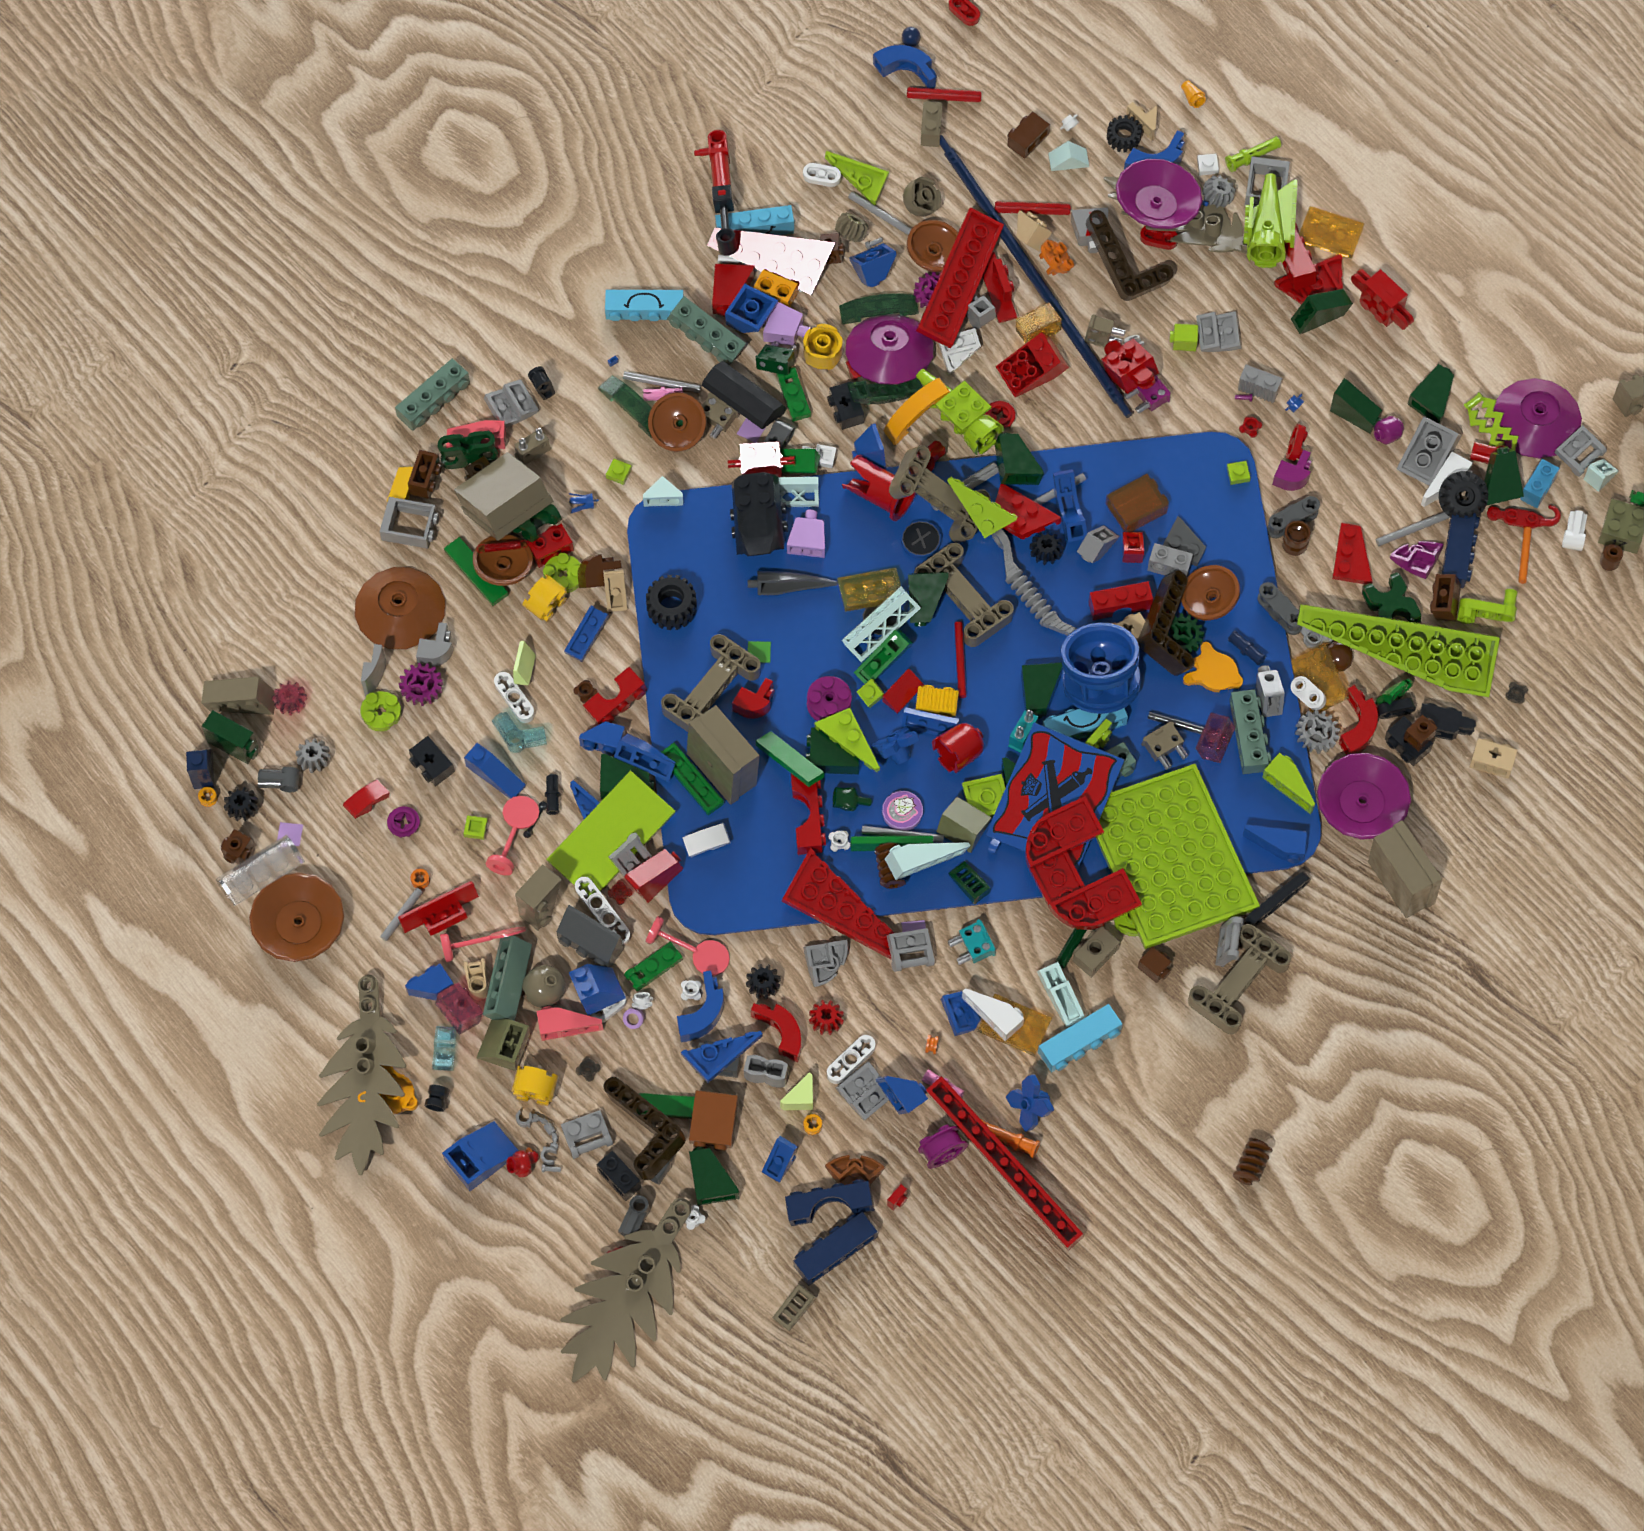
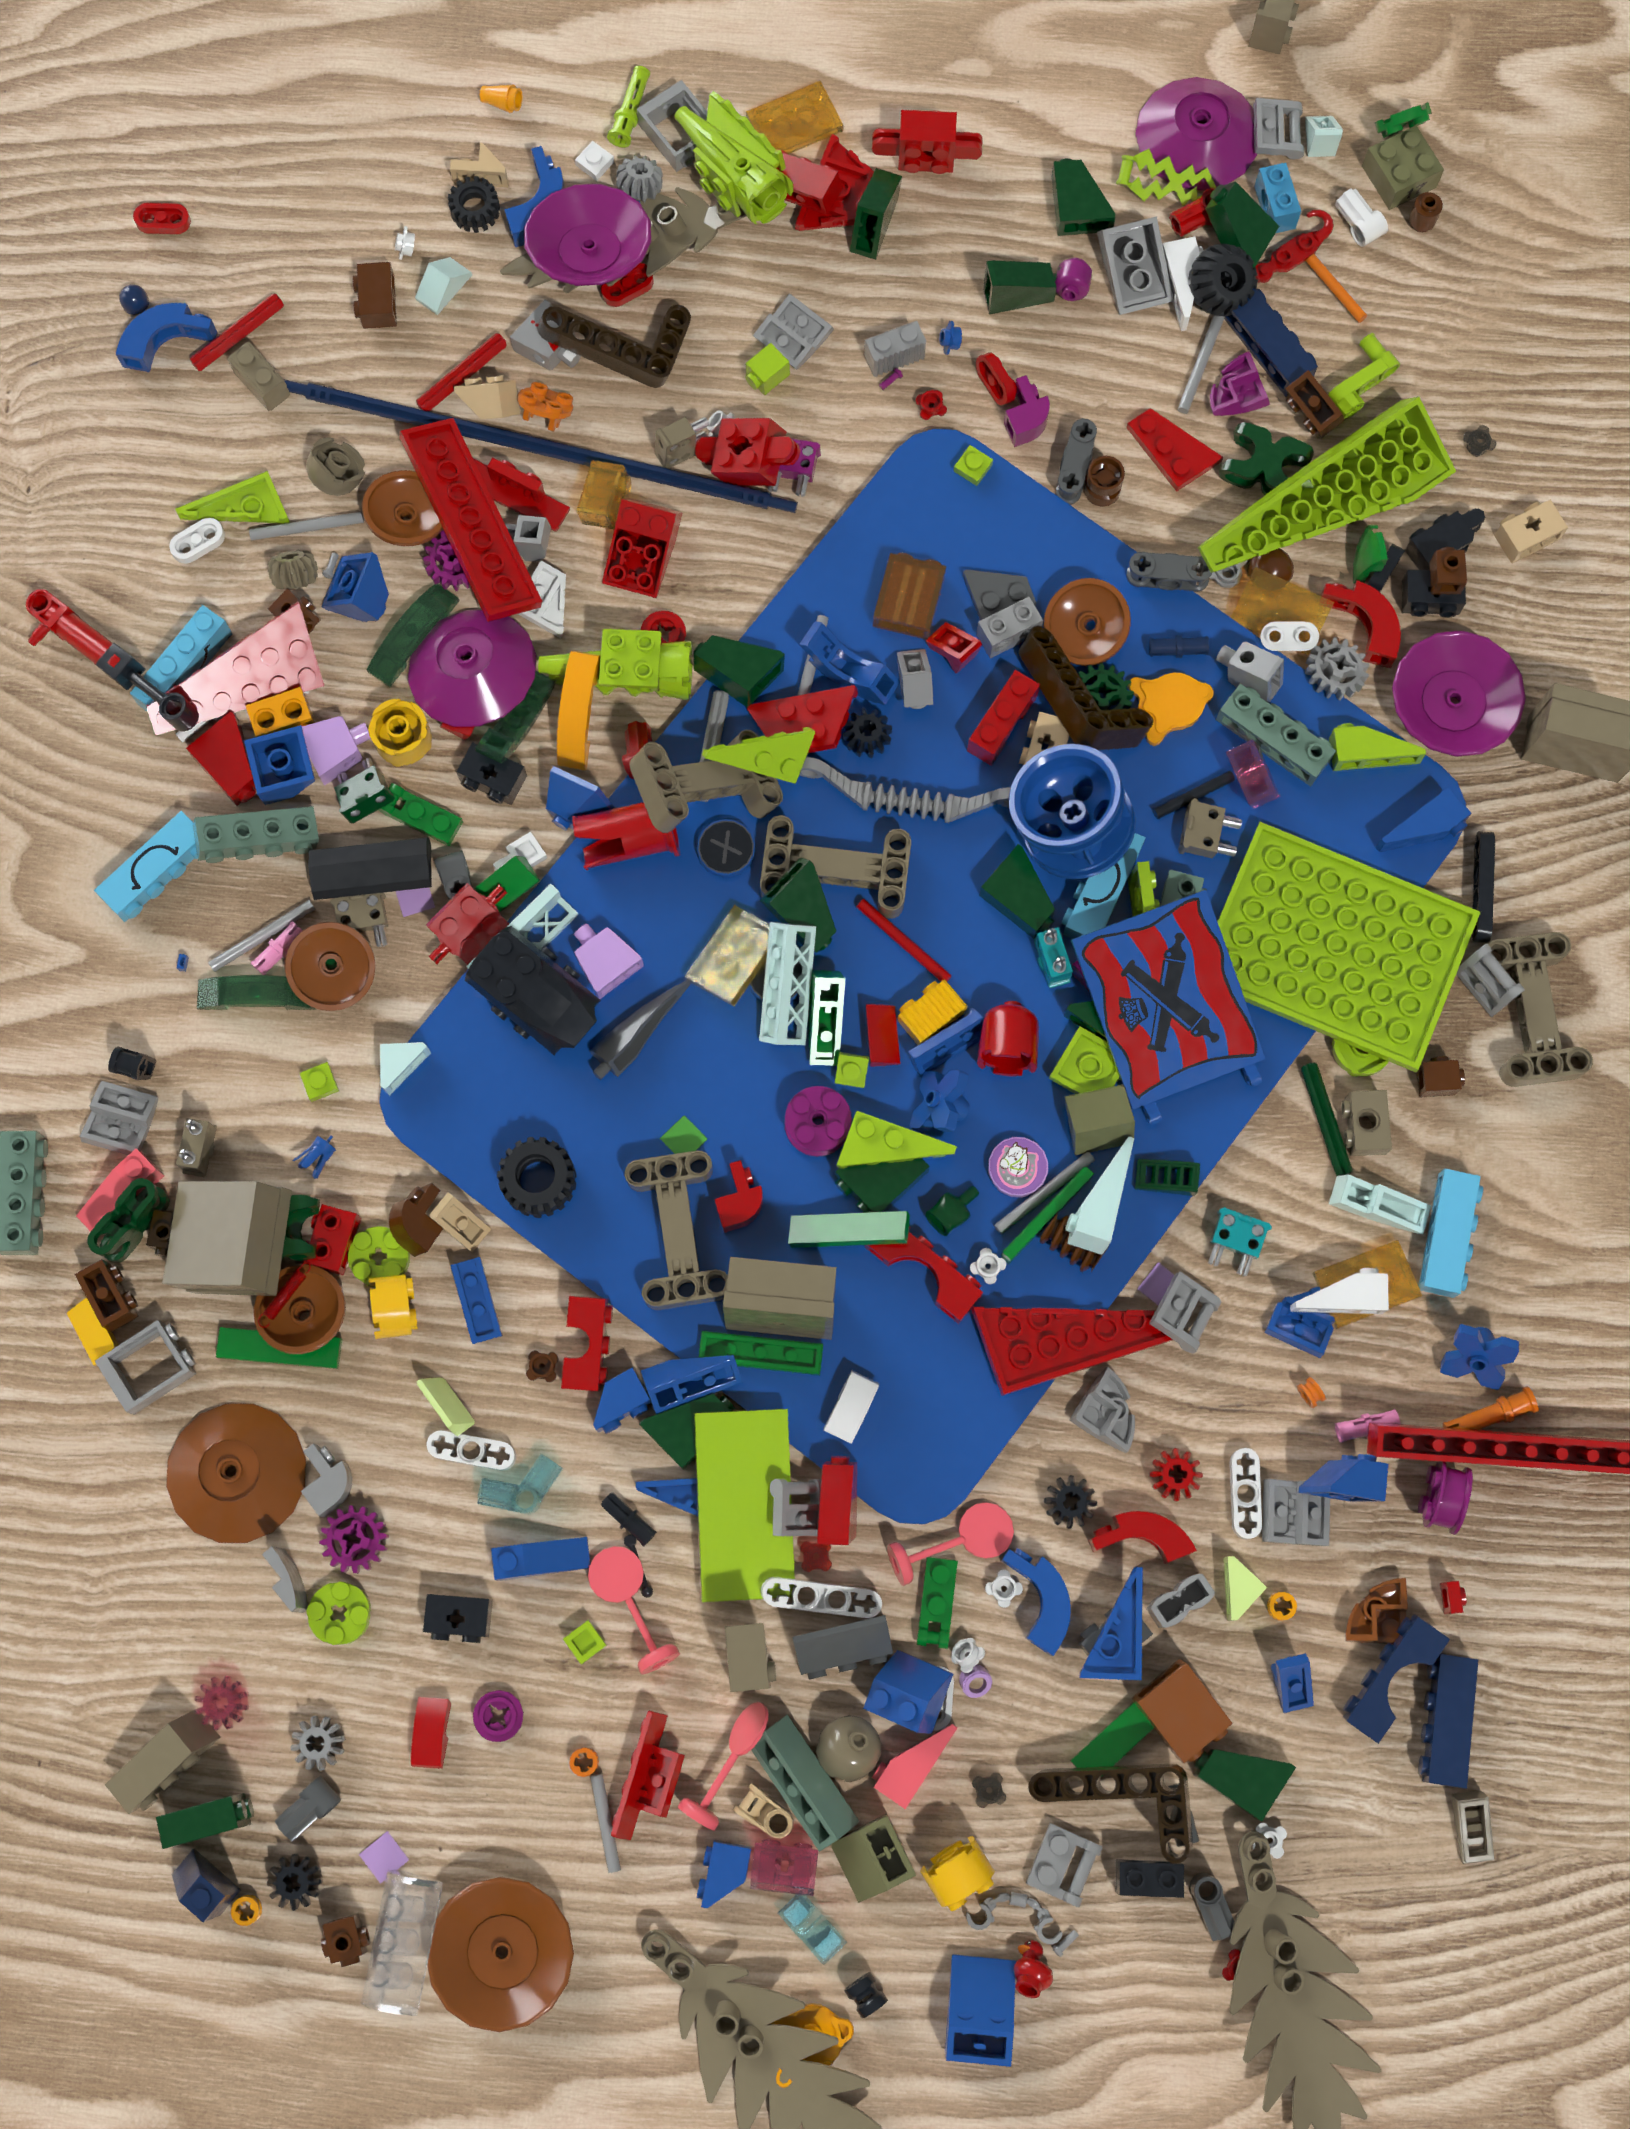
camera: 45 degrees left, 10 degrees up
red plate [1025,796,1142,930] -> none

